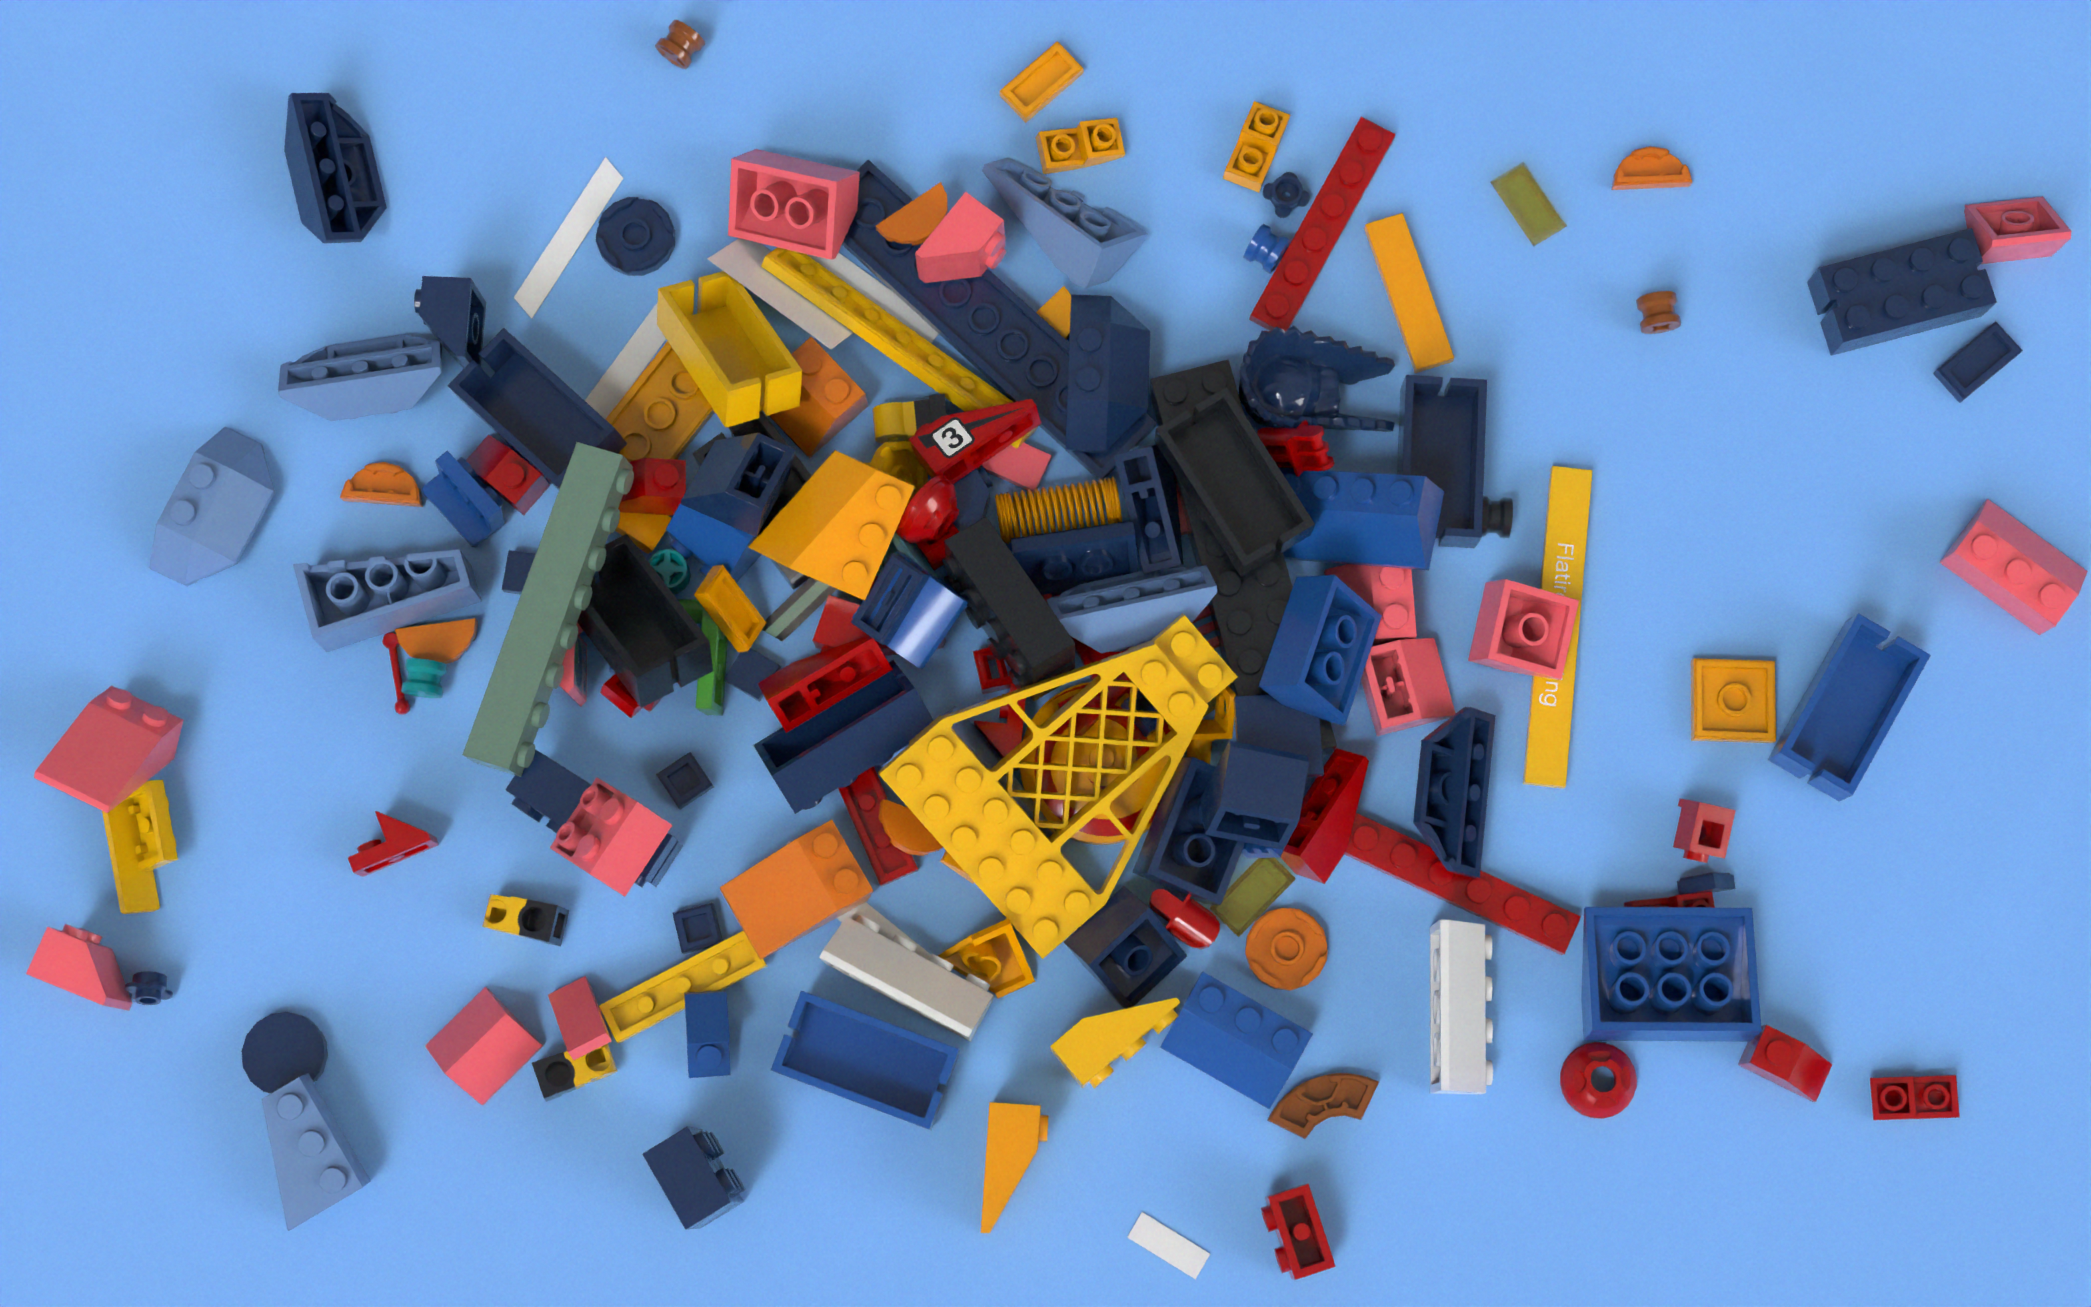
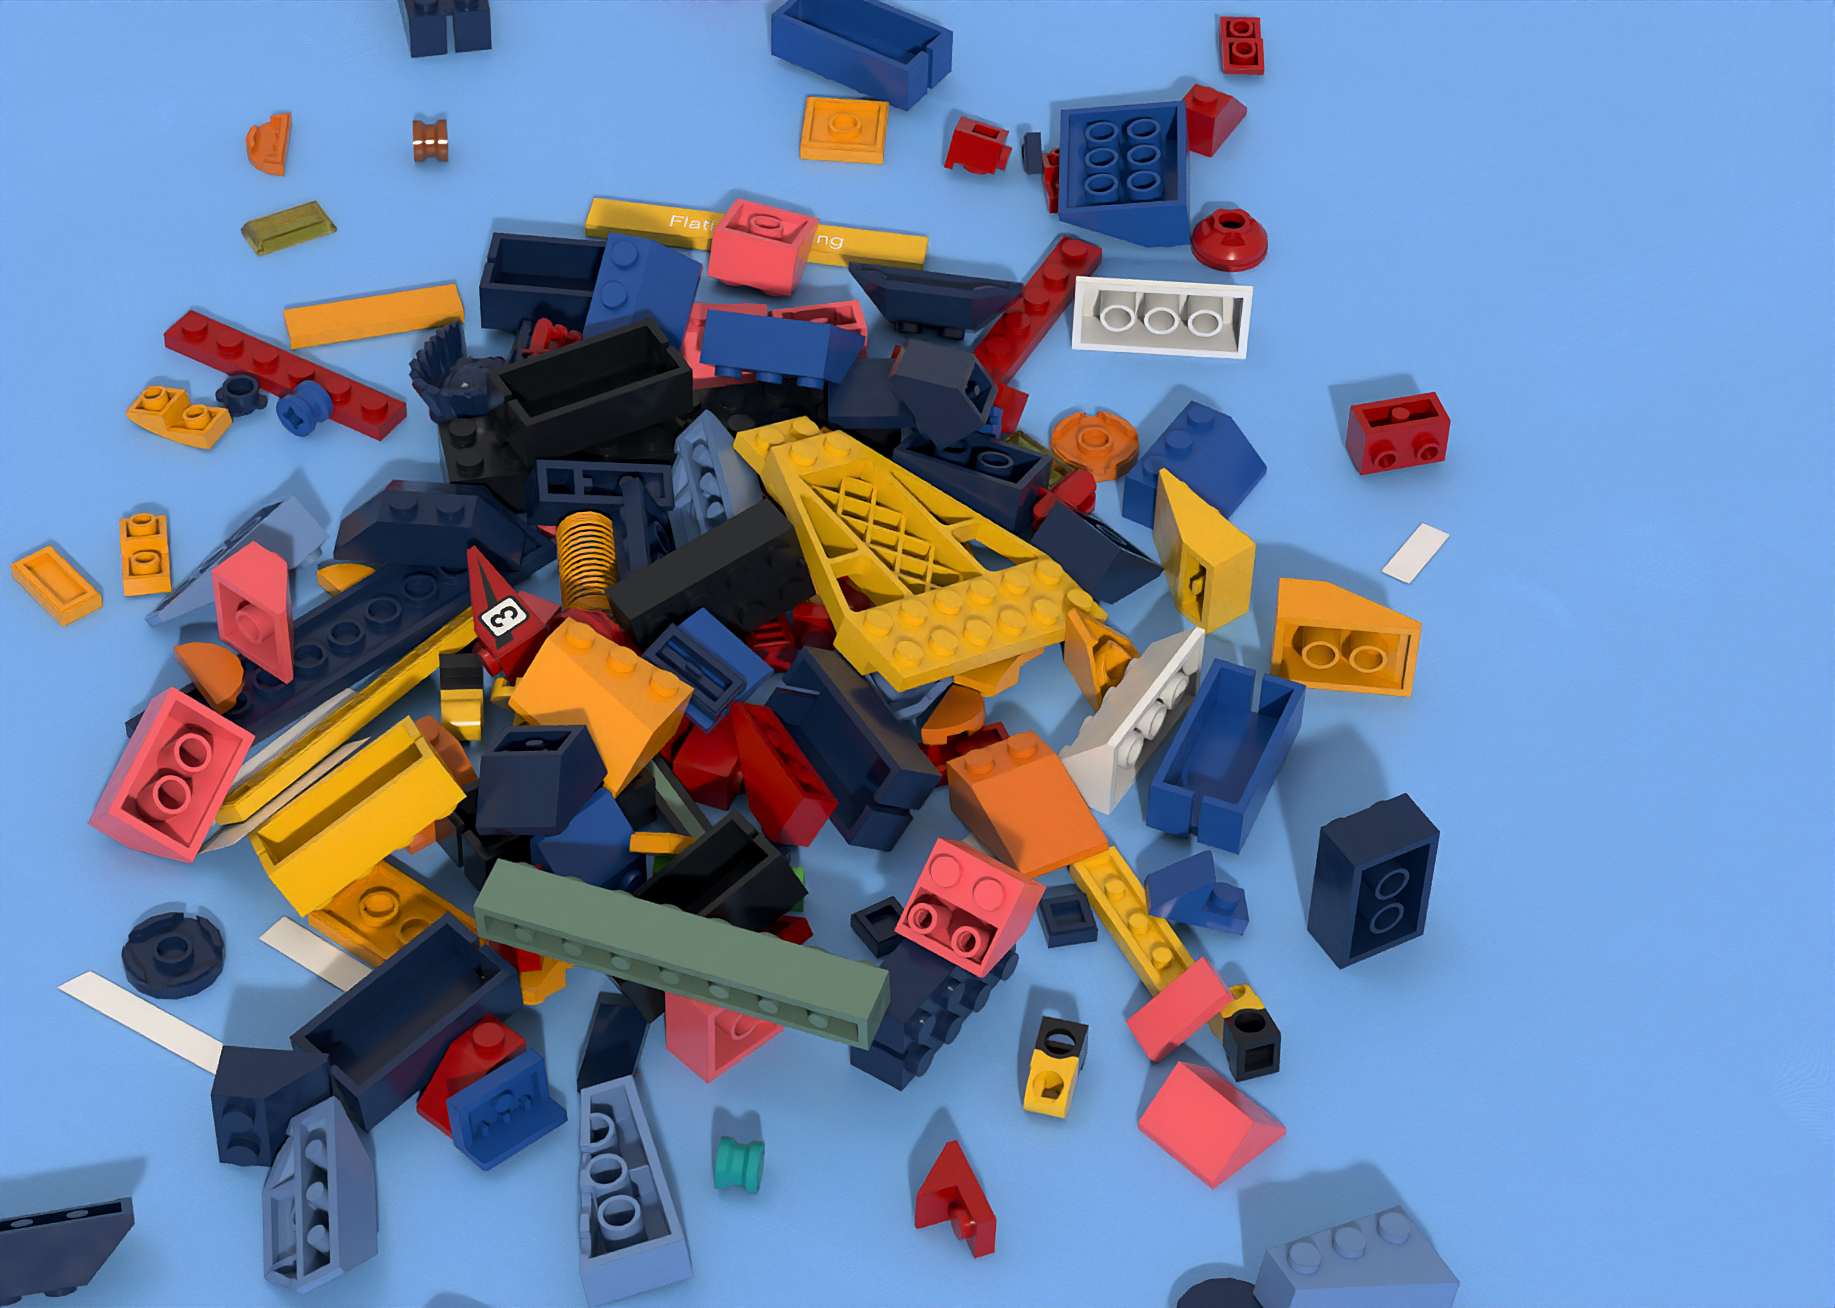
camera: 90 degrees left, 35 degrees down
orange tile [340,462,423,507] -> none
red hinge [382,633,411,715] -> none
orange tile [395,618,478,664] -> none
dark orange tile [1267,1073,1379,1139] -> none

